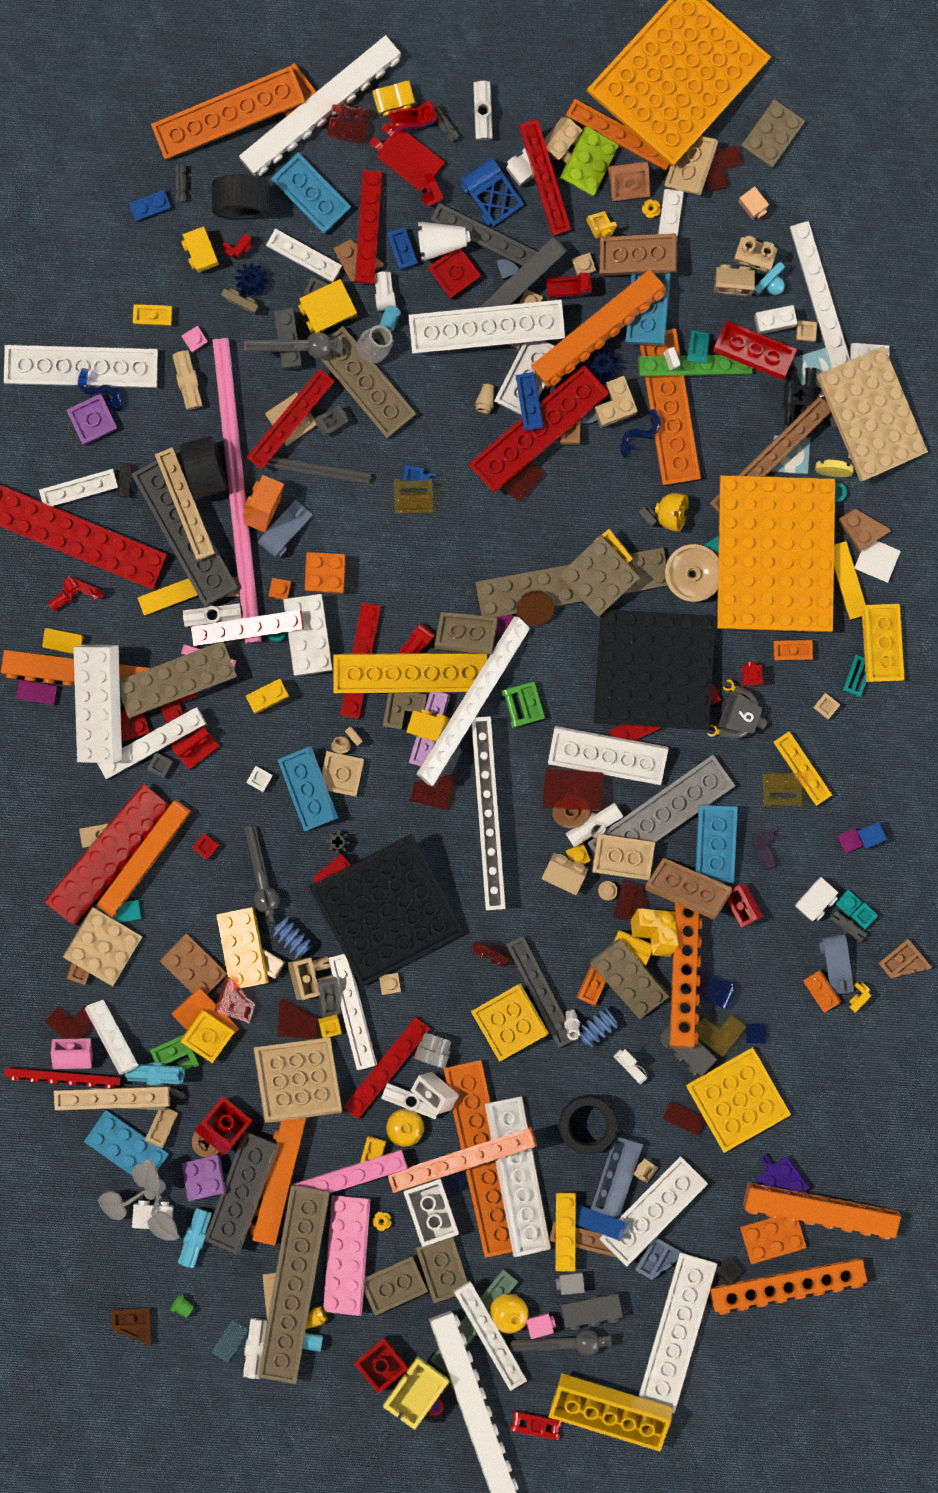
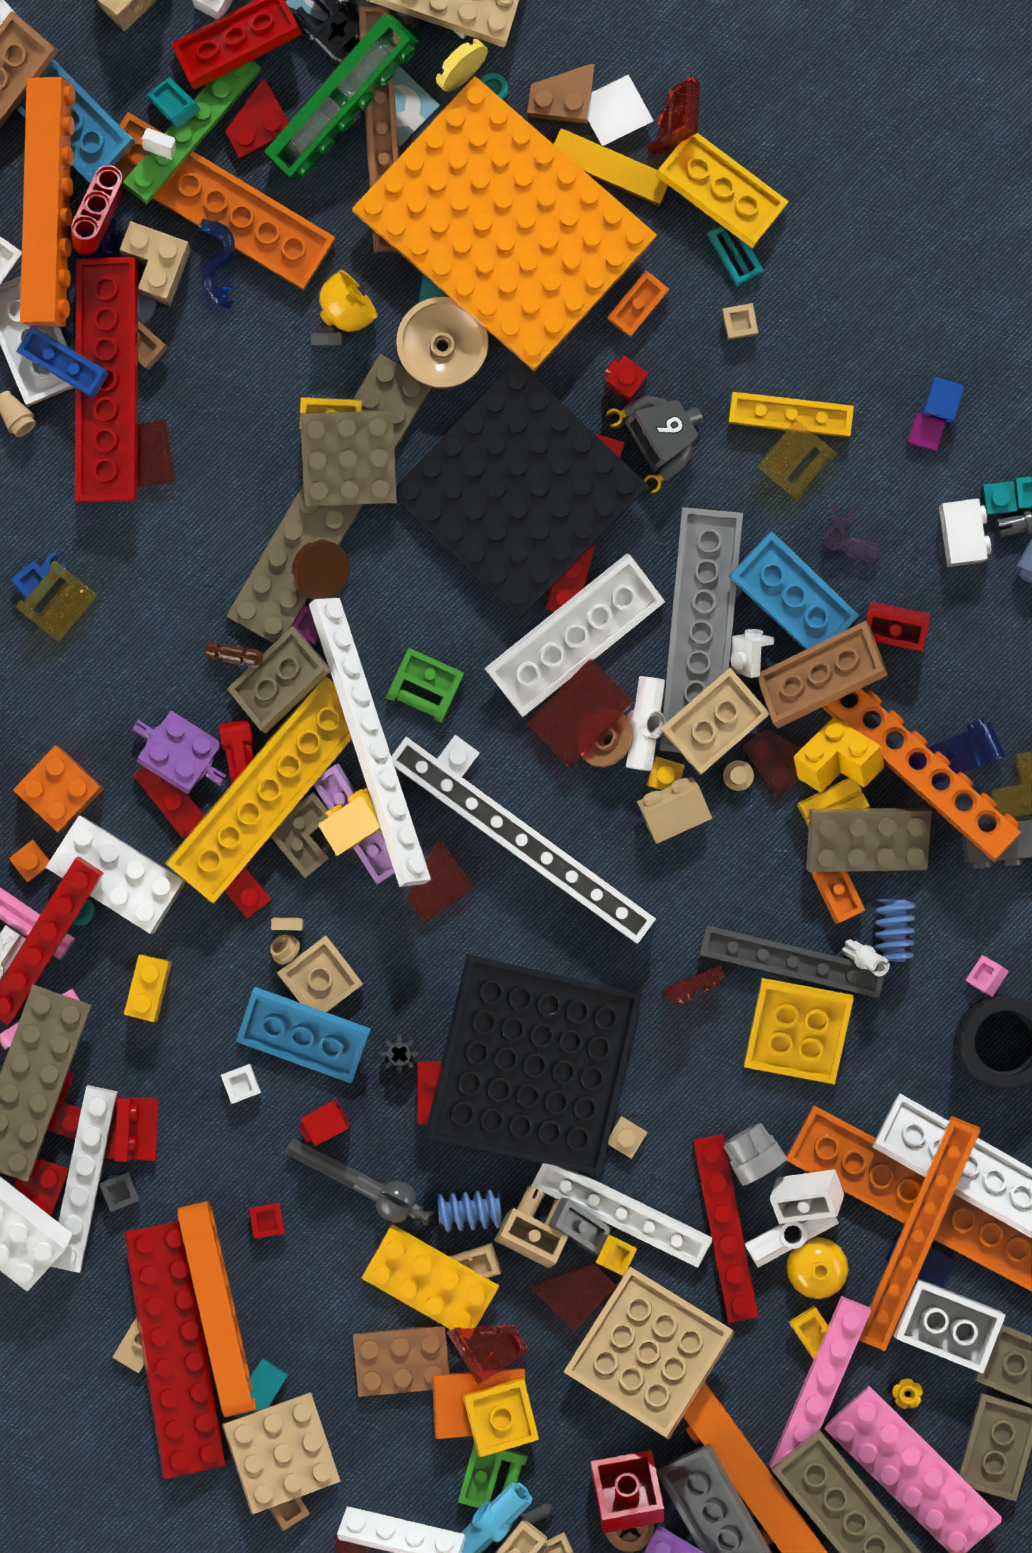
camera: 55 degrees left, 0 degrees up
white piece [613,1049,647,1085] -> none
none -> red beam [71,165,122,255]
none -> medium lavender plate [132,711,227,794]
none -> reddish brown axle [205,641,263,668]
none -> red wing [225,79,289,161]
none -> green piece [264,13,419,178]
none -> red brick [299,1098,351,1146]
none -> white plate [437,735,480,777]
none -> clear red wing [648,77,700,156]
none -> white bracket [731,629,774,678]
none -> bright pink plate [965,955,1009,997]

